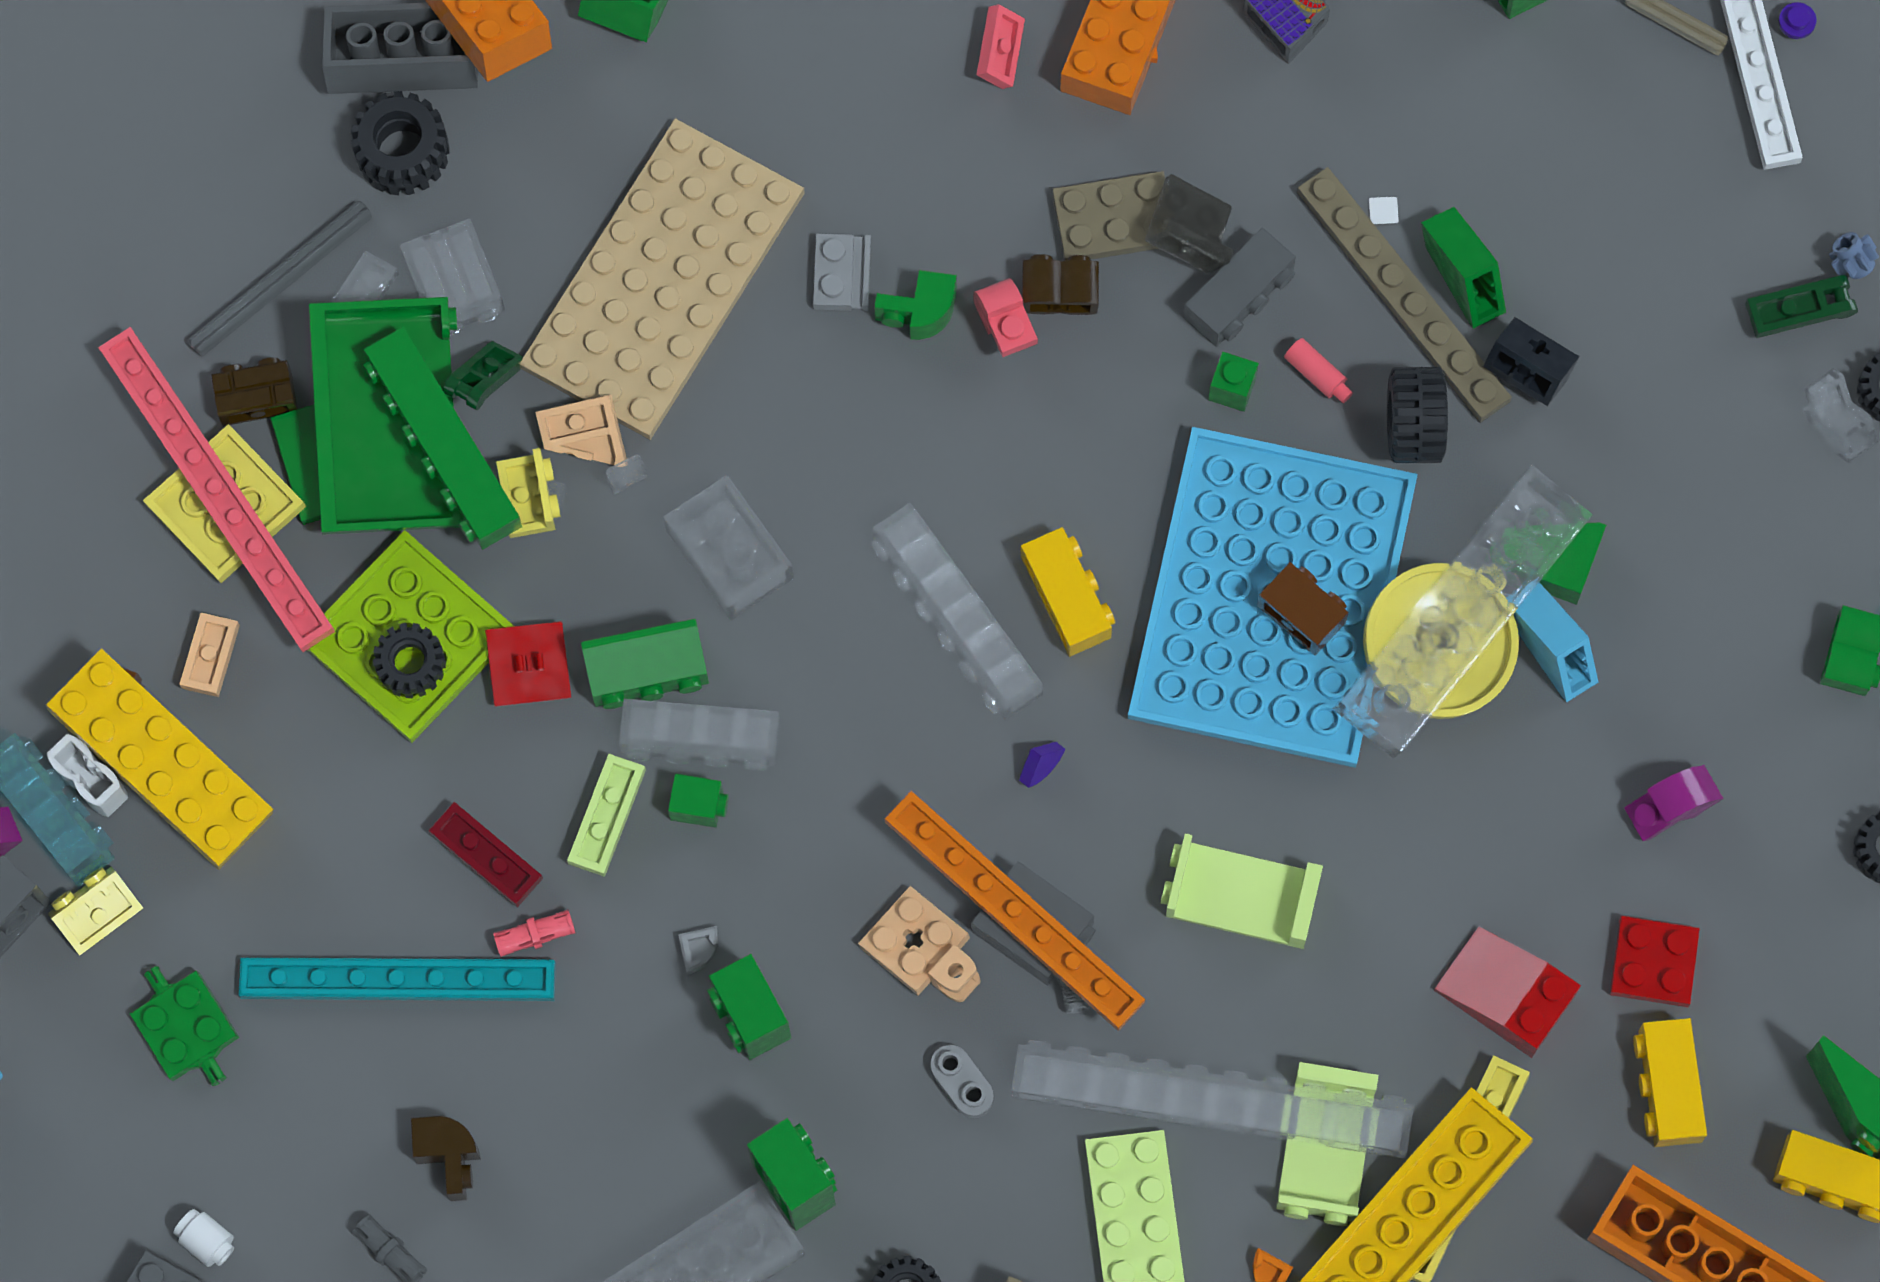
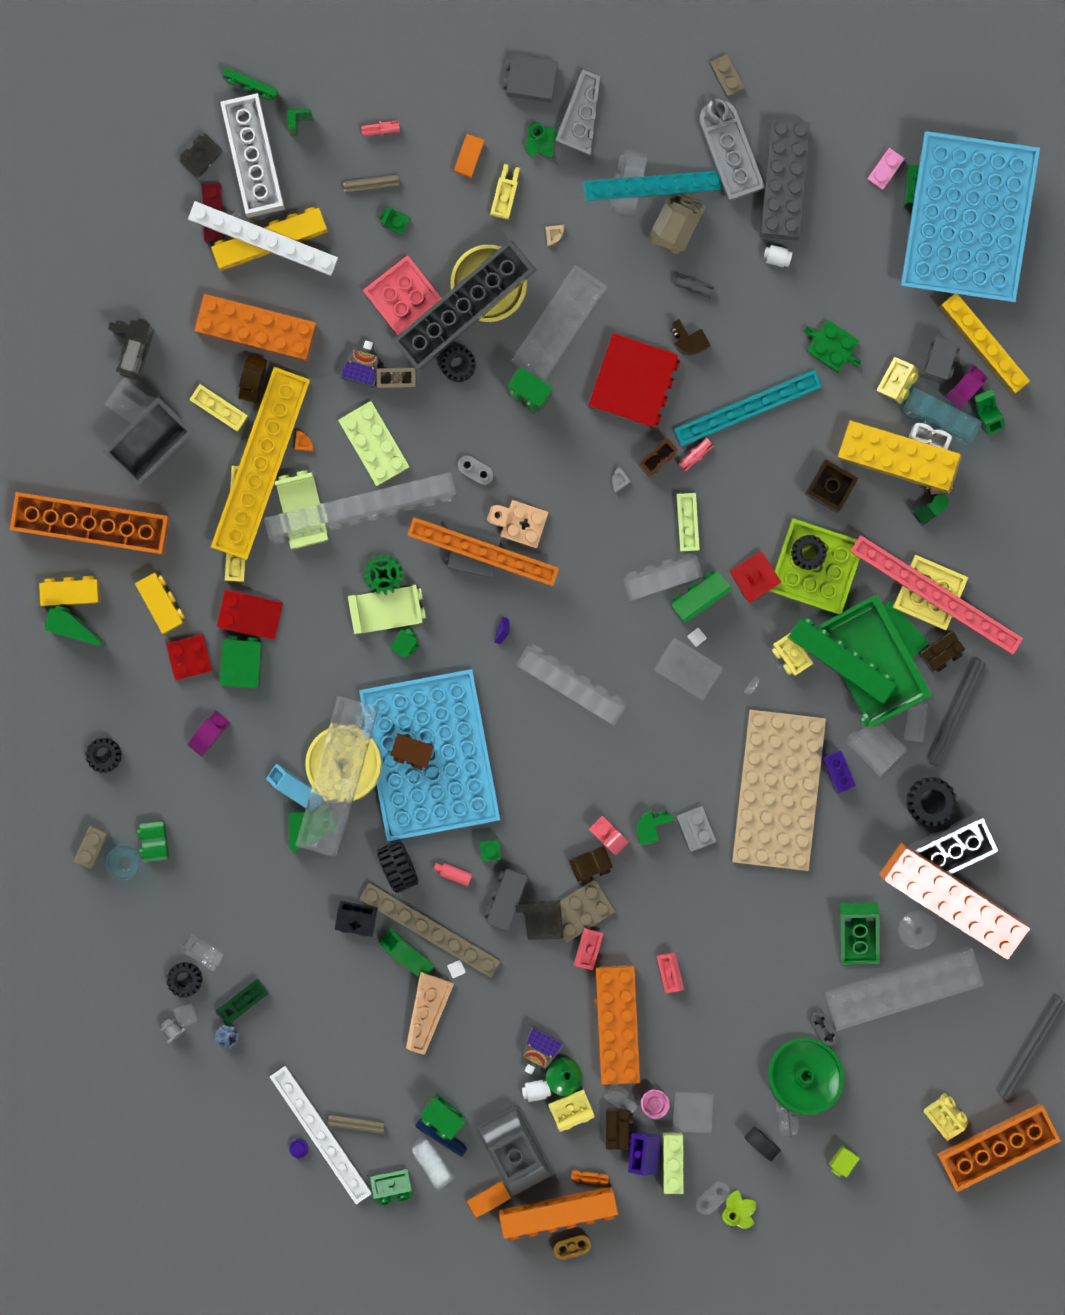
camera: 155 degrees right, 15 degrees up
light nougat plate [179,613,240,697] -> none
dark red plate [428,802,543,908] -> none
dark green plate [443,341,523,410] -> none
light nougat wing [535,394,628,468] -> none
green brick [668,774,729,828] -> none
green brick [707,954,791,1060] -> none
yellow brick [1021,527,1115,657] -> none
none -> green brick [220,636,263,688]
none -> green gear [363,554,404,595]
none -> green brick [390,629,420,659]
none -> light nougat wing [406,972,454,1055]
none -> coral plate [574,928,604,970]
none -> red panel [588,333,680,429]
none -> reddish brown brick [639,439,678,477]
none -> white sticker [687,628,707,647]
none -> dark brown brick [804,459,859,513]
none -> dark purple brick [822,750,856,794]
none -> leg [911,494,949,526]

